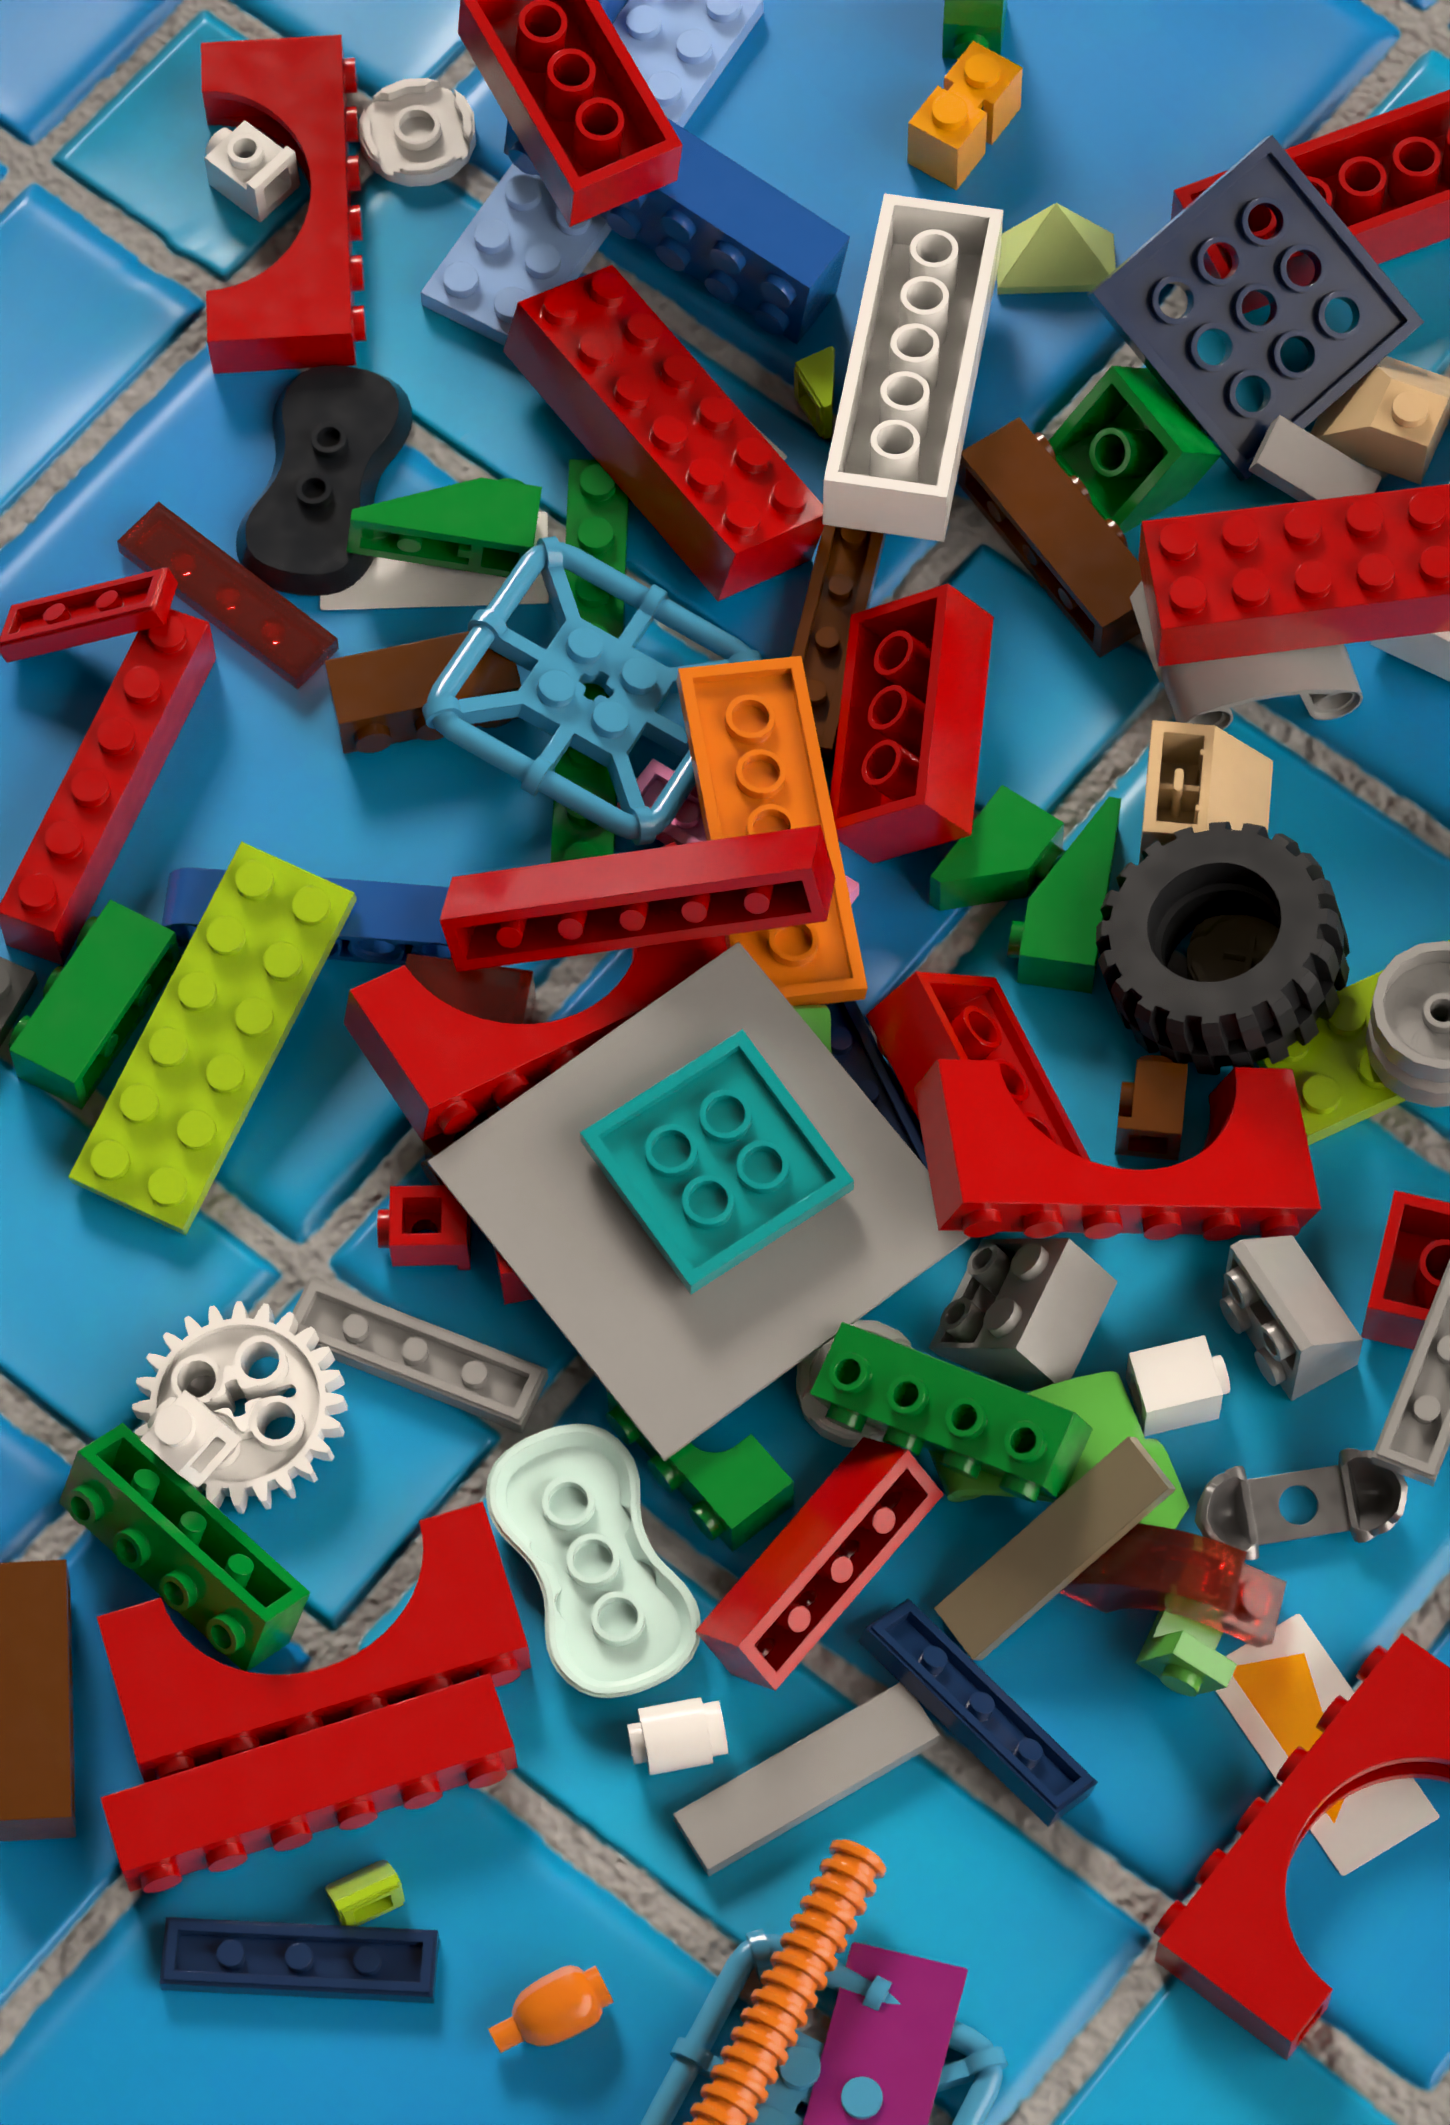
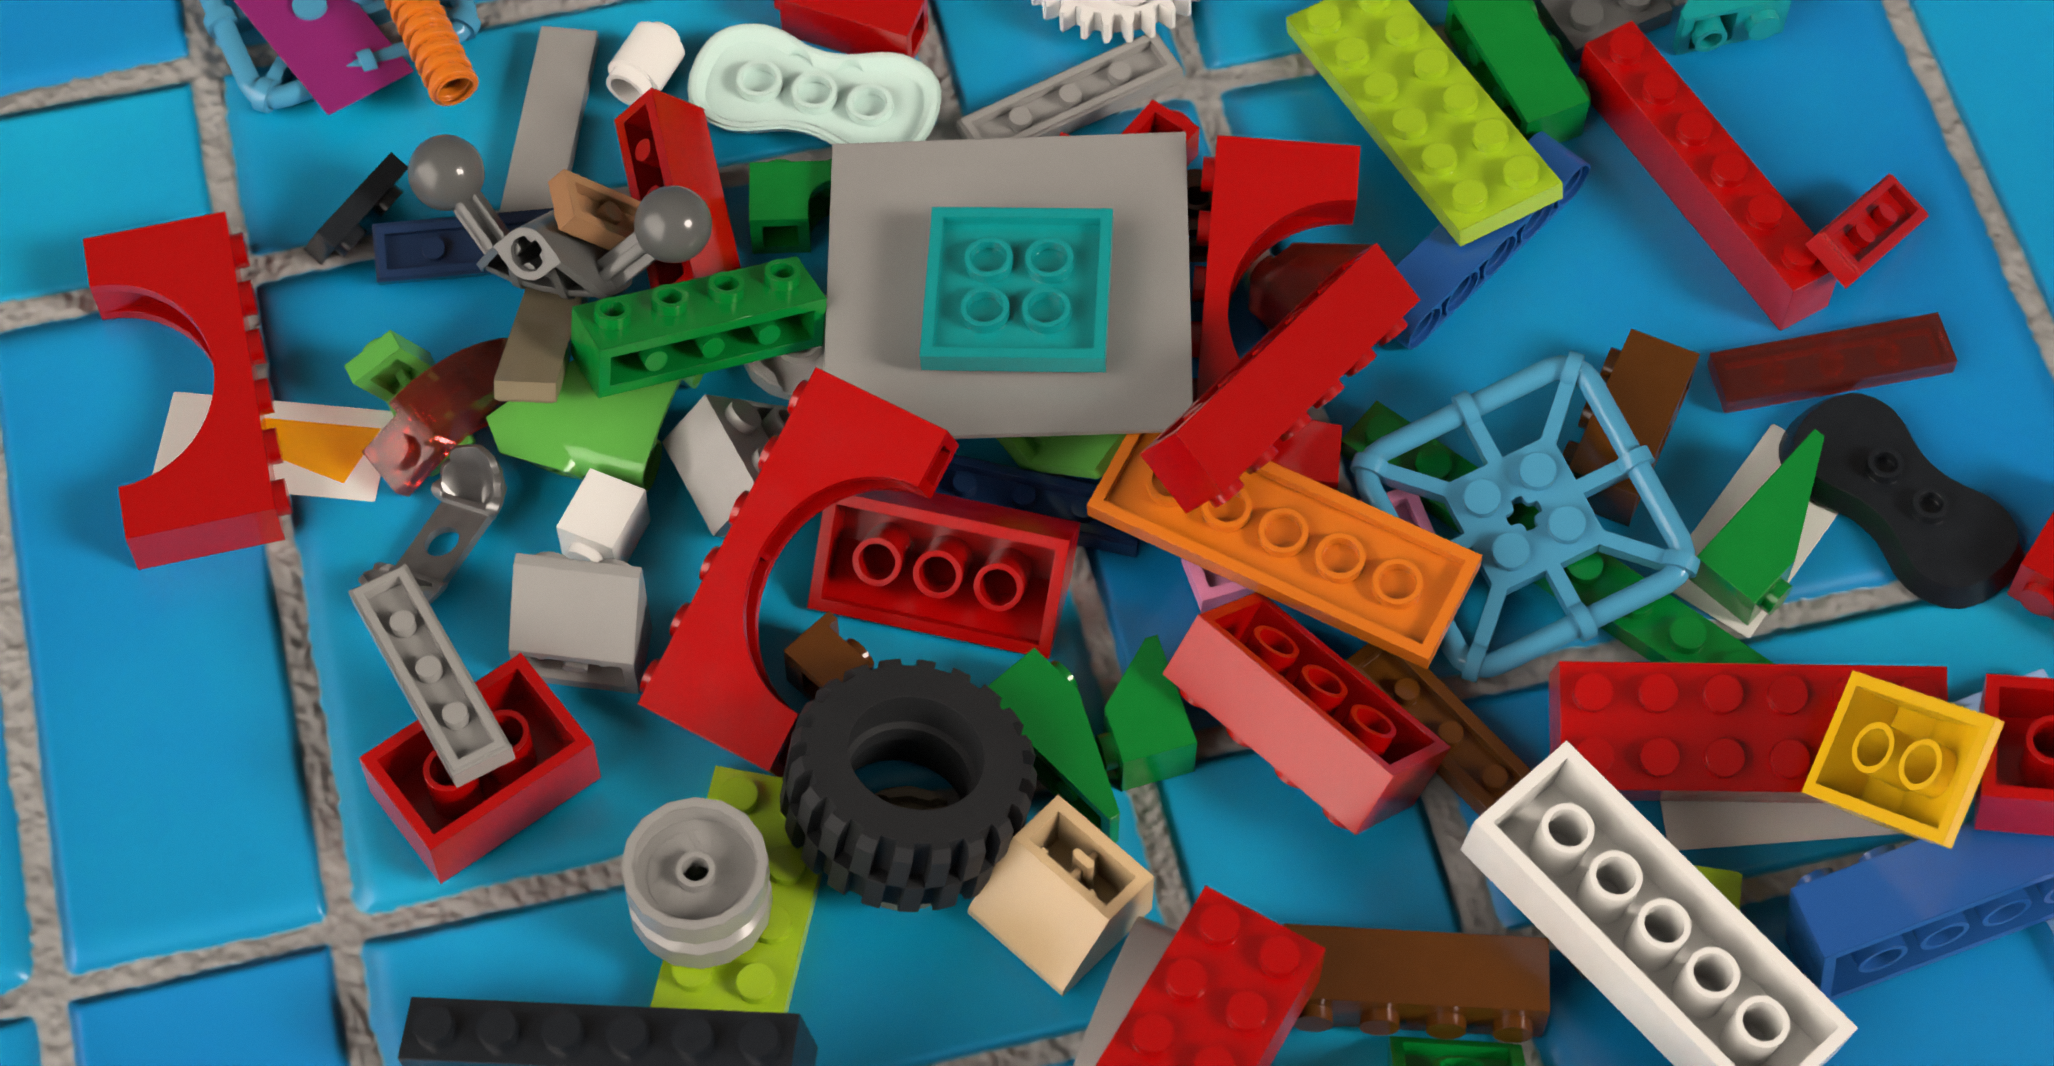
camera: 125 degrees right, 5 degrees down
none -> black plate [304,152,408,265]
none -> dark grey piece [408,134,712,300]
none -> medium nougat plate [548,169,641,251]
none -> yellow slope [1802,671,2004,849]

